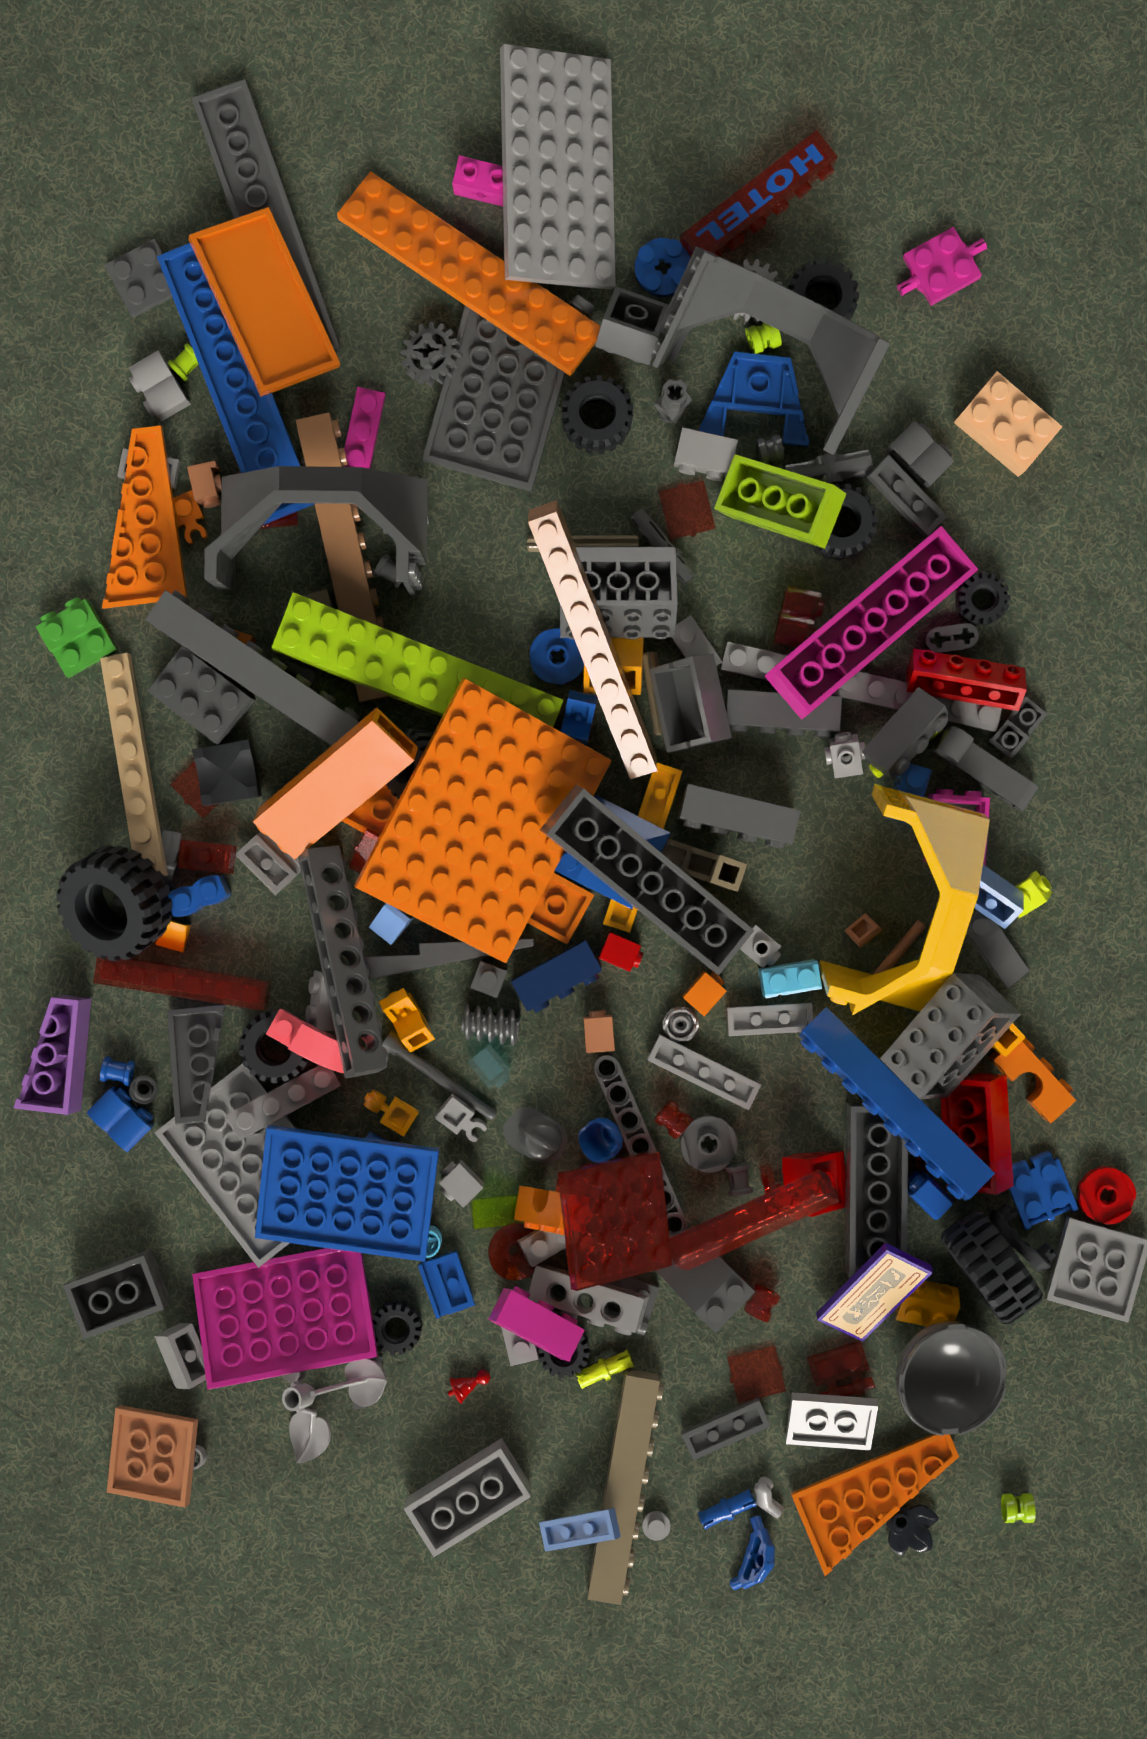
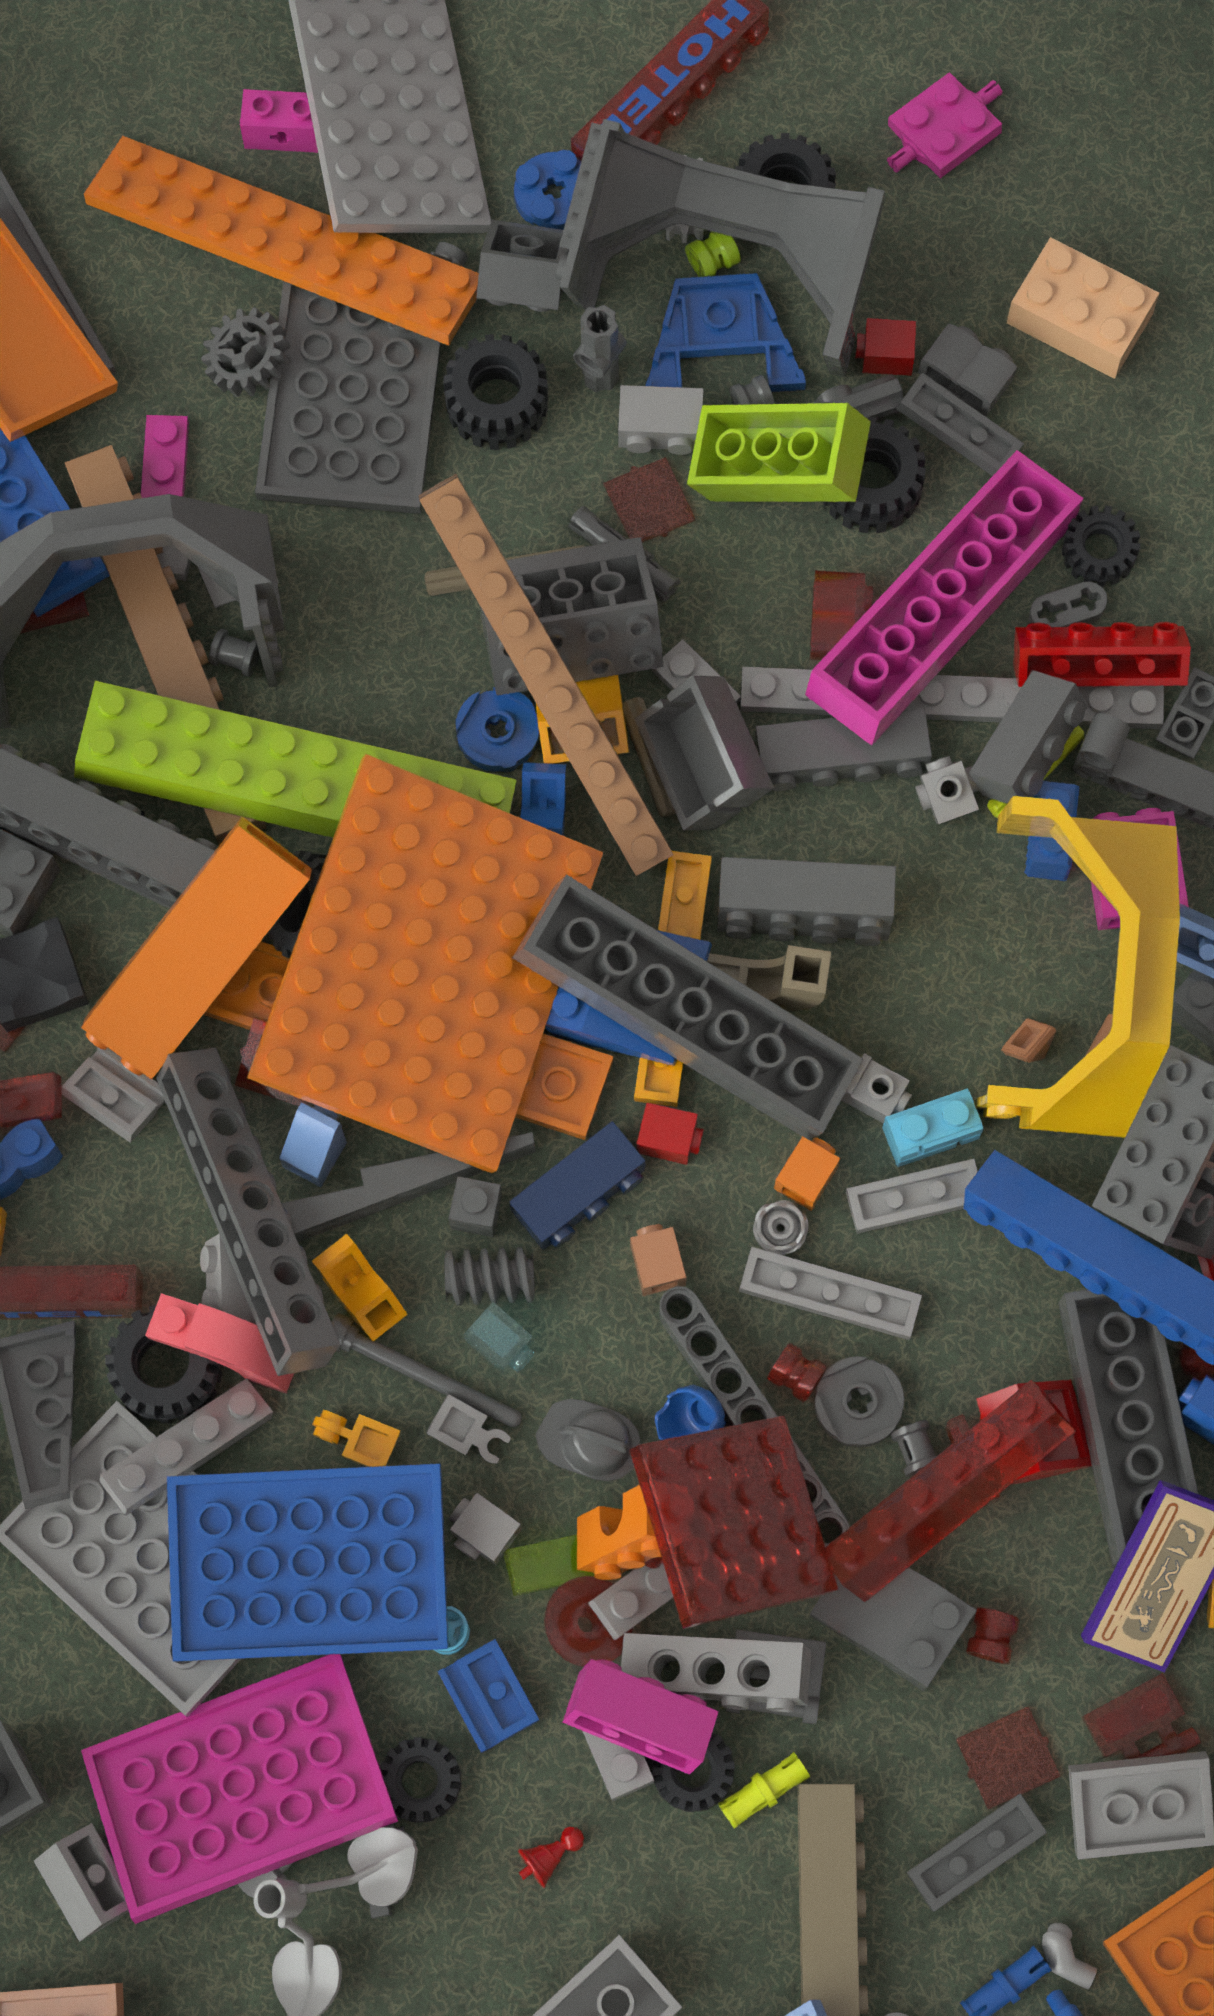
camera: 10 degrees left, 15 degrees down
none -> red brick [855,318,916,376]

